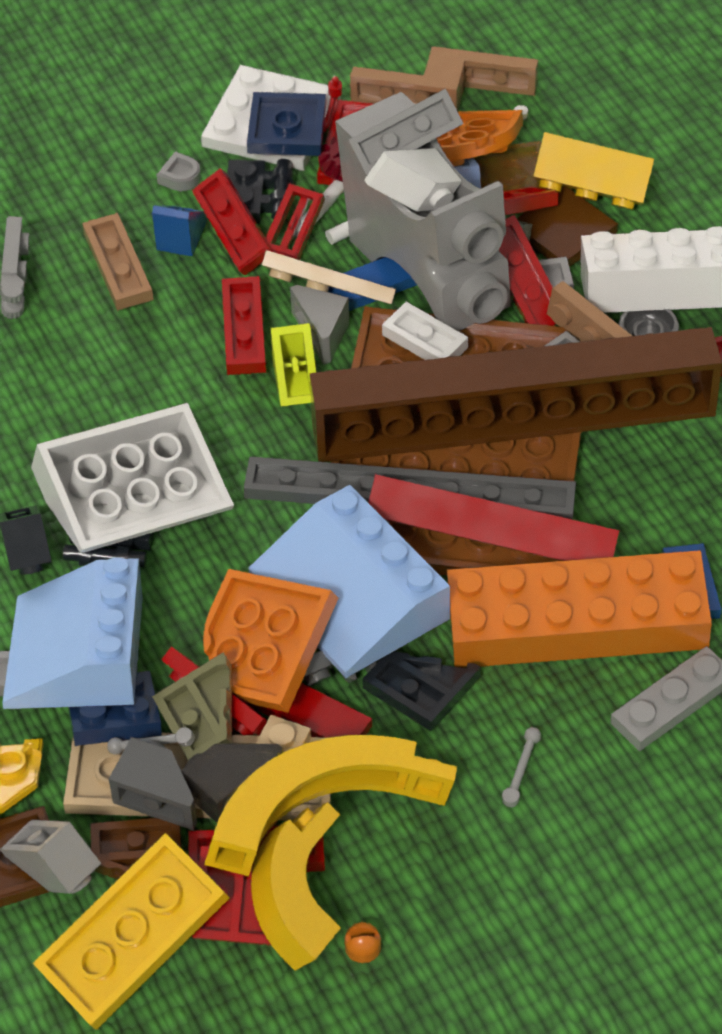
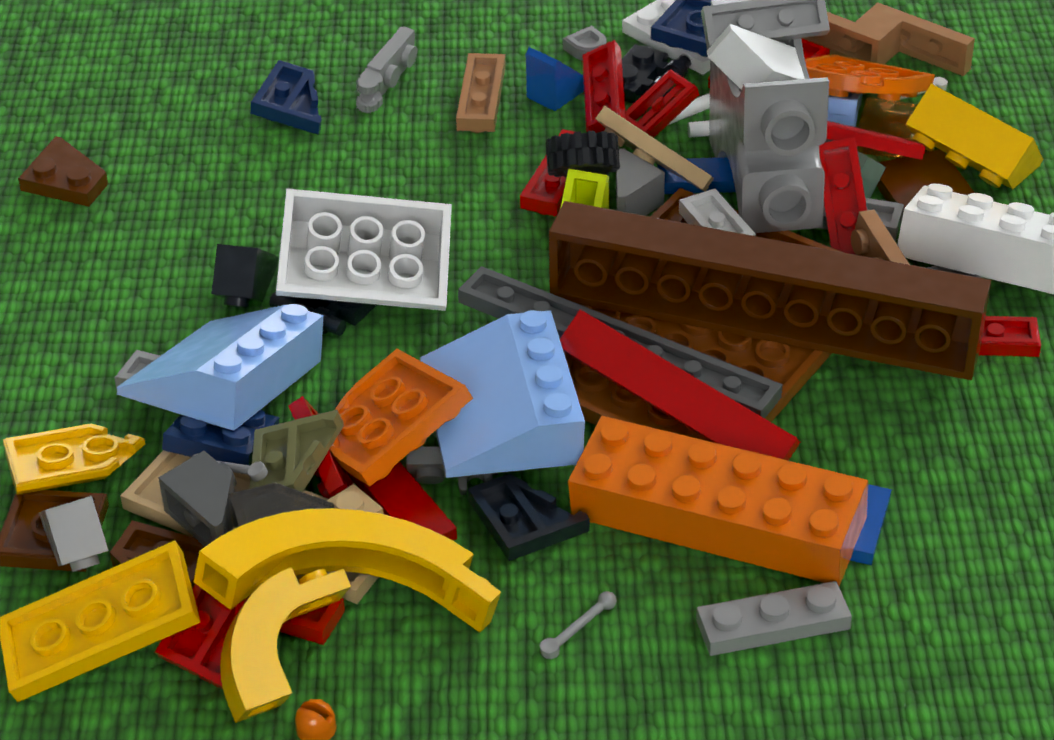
camera: 25 degrees right, 10 degrees down
none -> black tyre [546,131,620,178]

